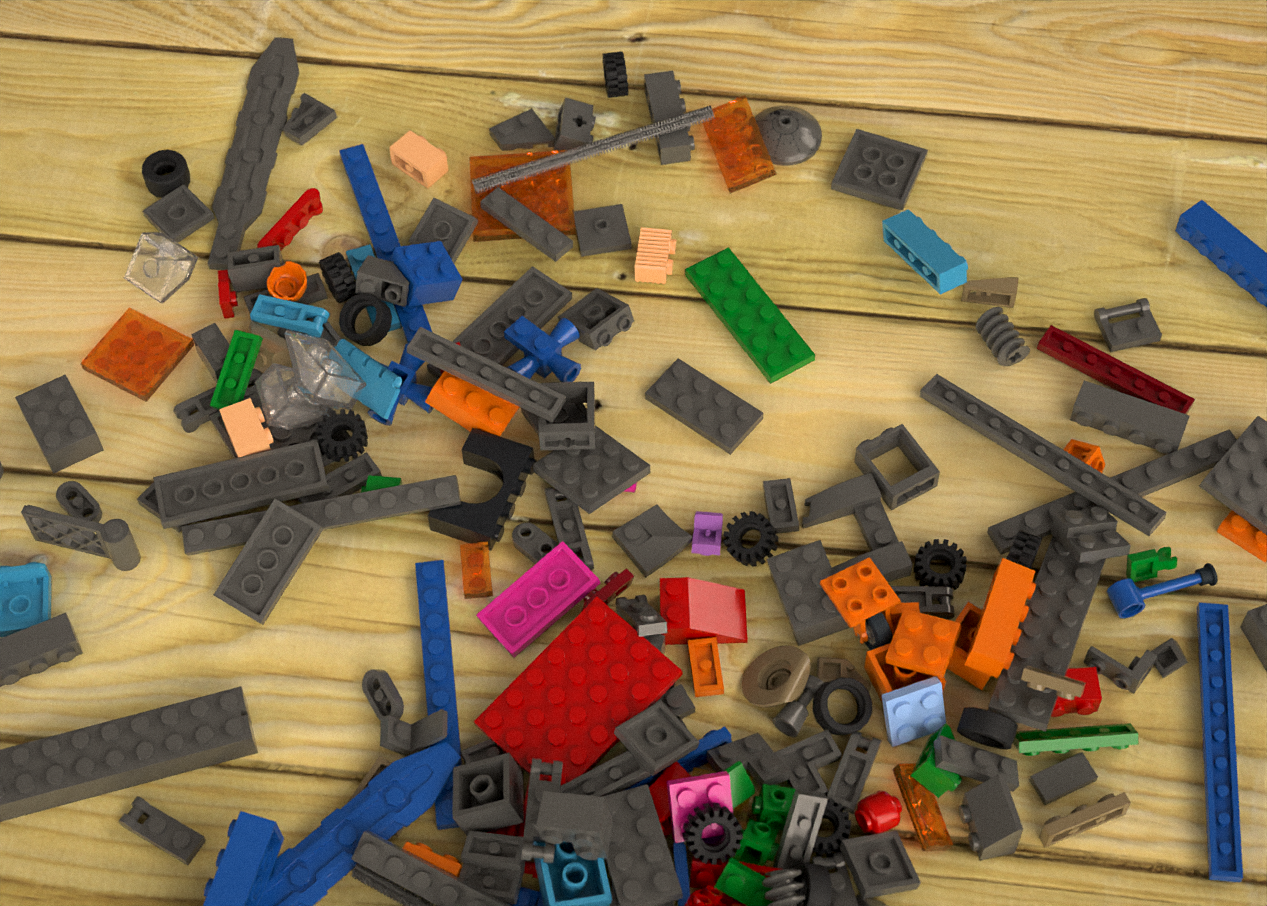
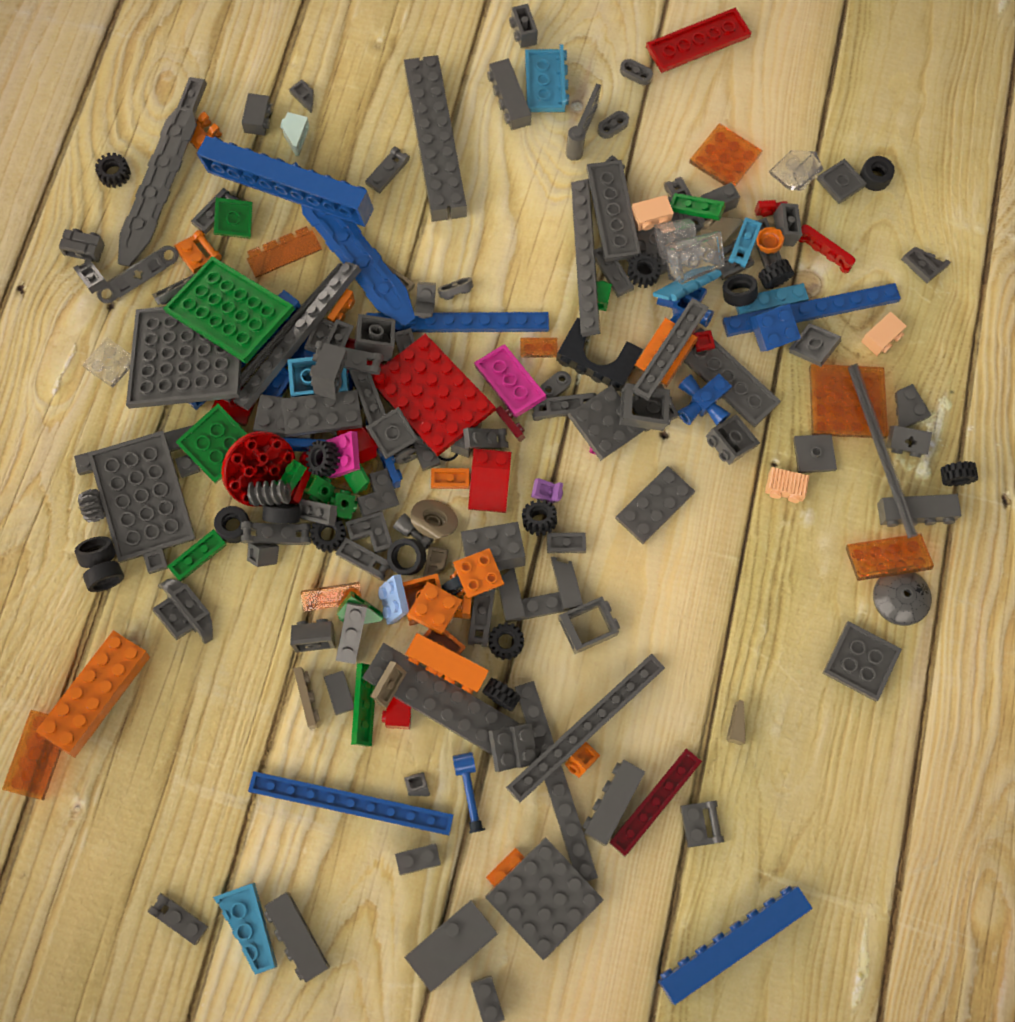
camera: 90 degrees right, 15 degrees up
dark grey brick [15,374,104,474] -> none
dark grey plate [208,37,300,270] -> none
dark grey plate [214,499,324,625] -> none
dark grey slope [355,255,409,307] -> none
dark grey plate [480,187,573,262] -> none
dark grey plate [612,505,693,578] -> none
green plate [685,247,815,384] -> none
dark grey plate [839,831,921,899] -> none
red head [855,790,902,835] -> none
dark azure brick [882,209,968,295] -> none
black tyre [957,707,1018,750] -> none
dark grey piece [975,307,1030,366] -> none
dark grey bracket [1084,646,1157,694] -> none
green plate [1126,547,1178,582] -> none

